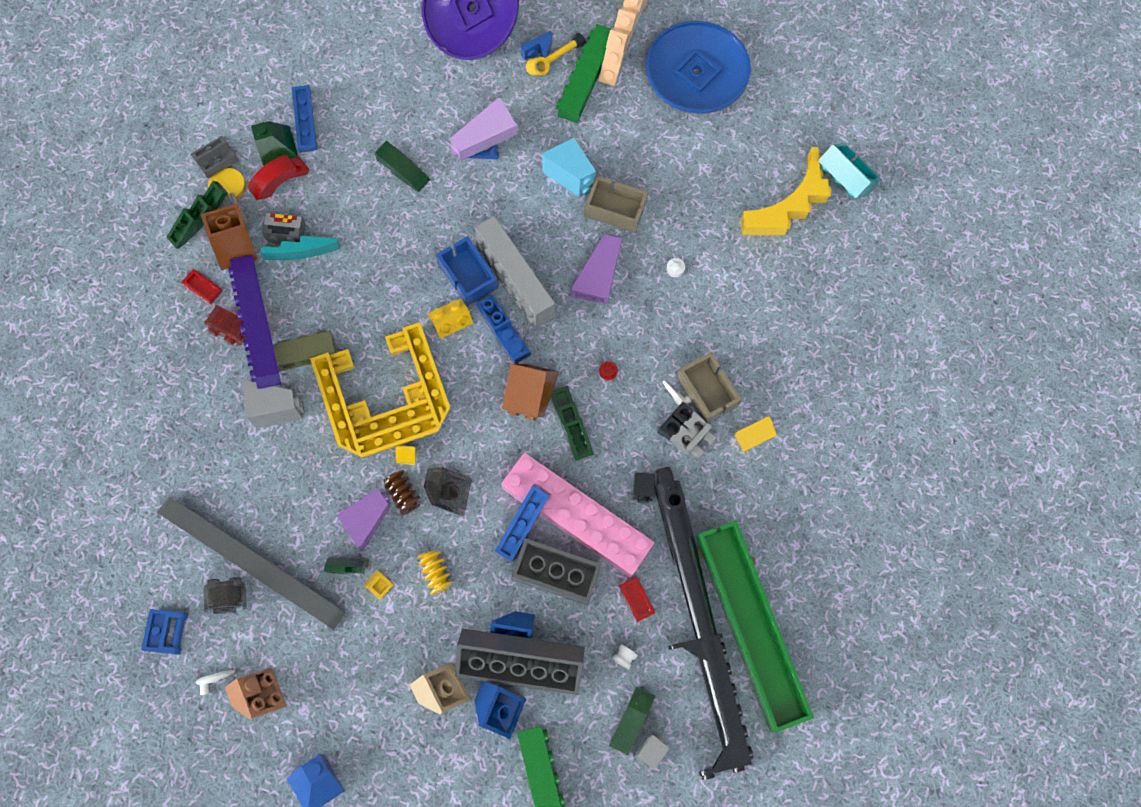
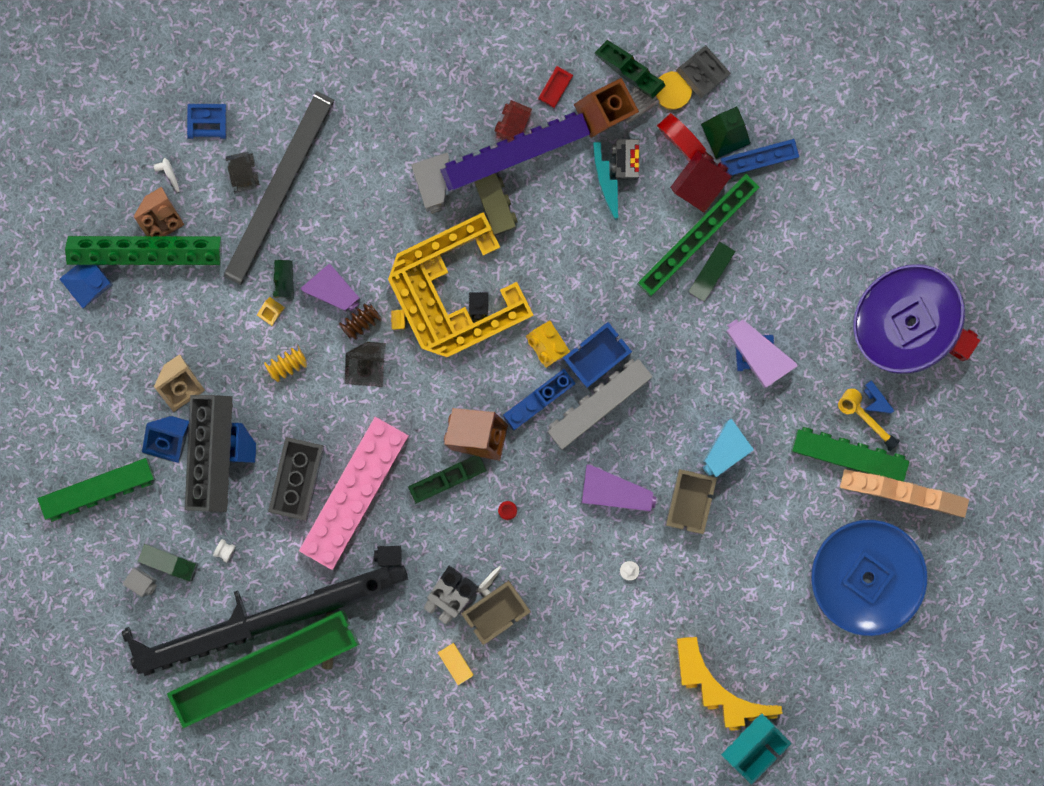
camera: 85 degrees right, 15 degrees up
blue plate [495,484,551,562] -> none
red plate [619,577,655,622] -> none
none -> green brick [65,236,222,265]
none -> black bracket [469,292,488,319]
none -> green brick [637,174,760,298]
none -> dark red brick [670,150,732,213]

